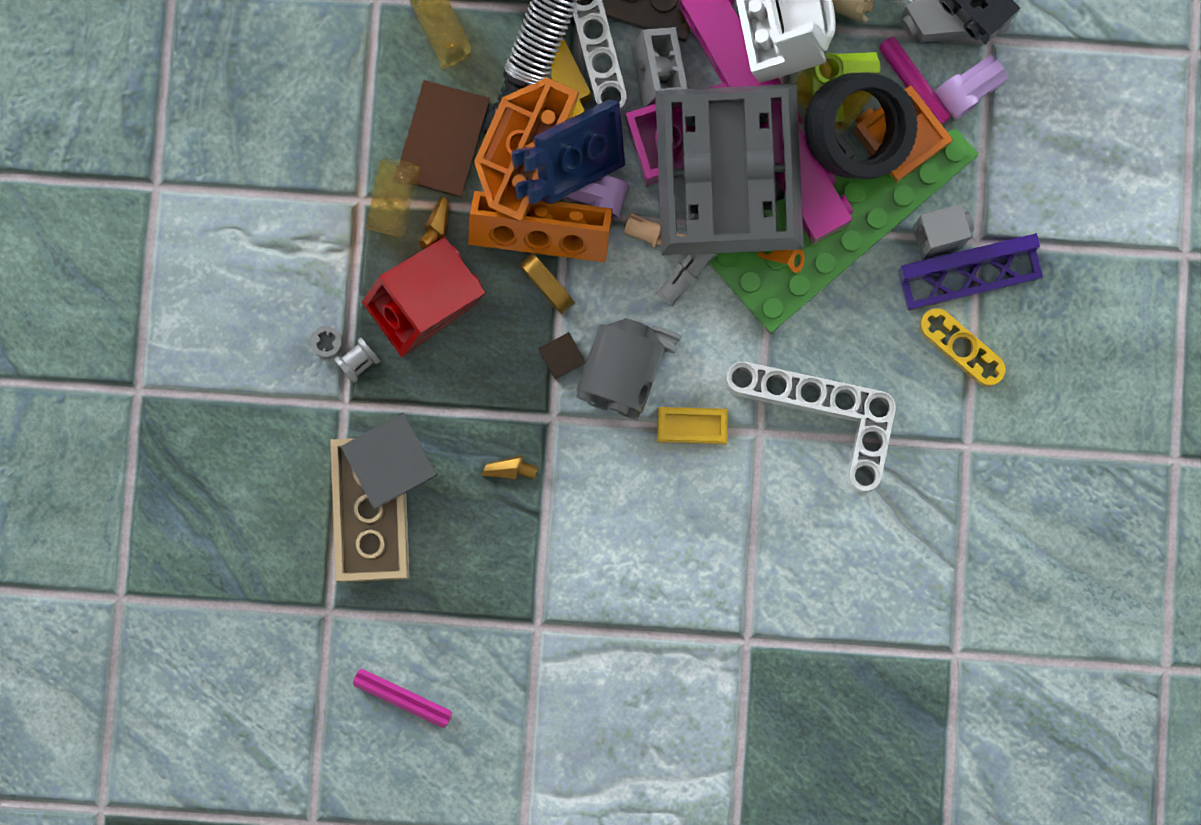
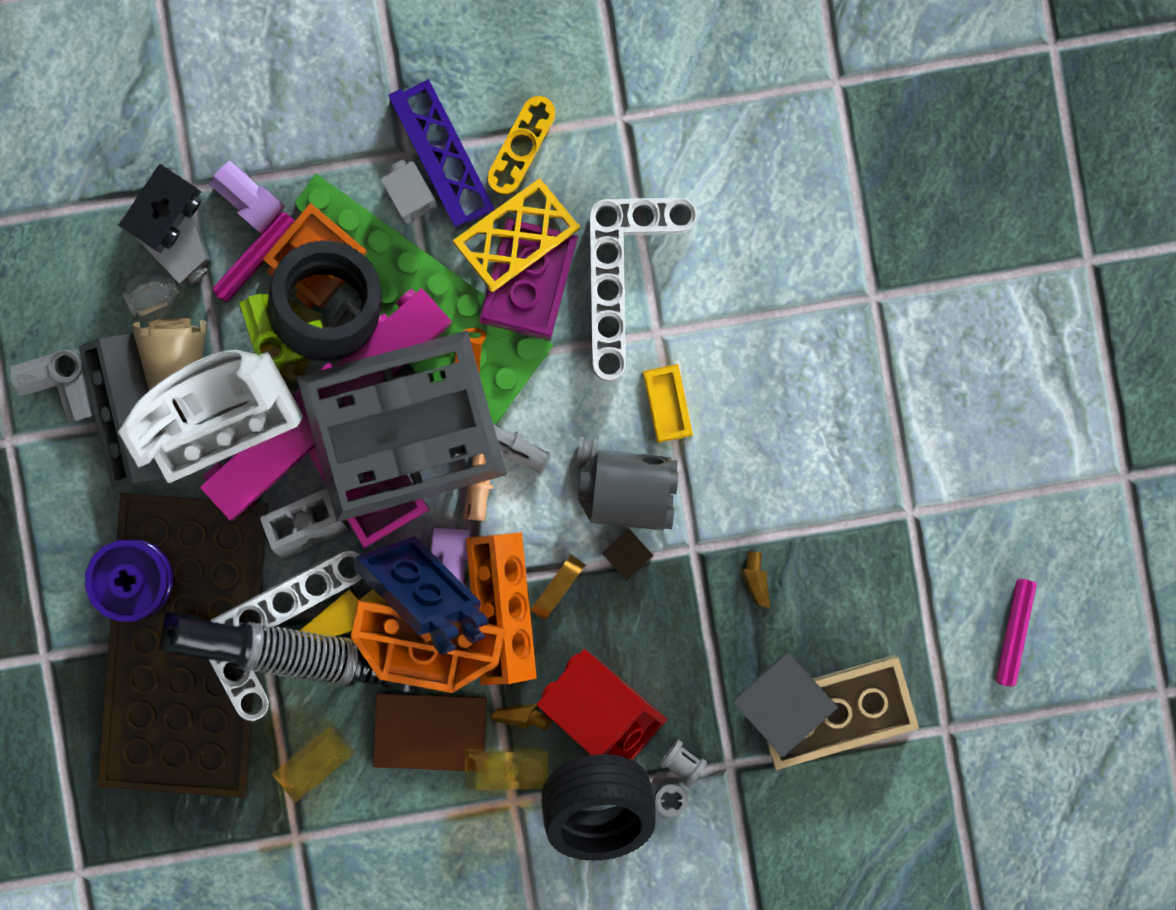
camera: 100 degrees left, 5 degrees up
none -> yellow window [453,178,581,293]
none -> magenta tile [479,218,578,341]
none -> black tyre [542,754,656,861]

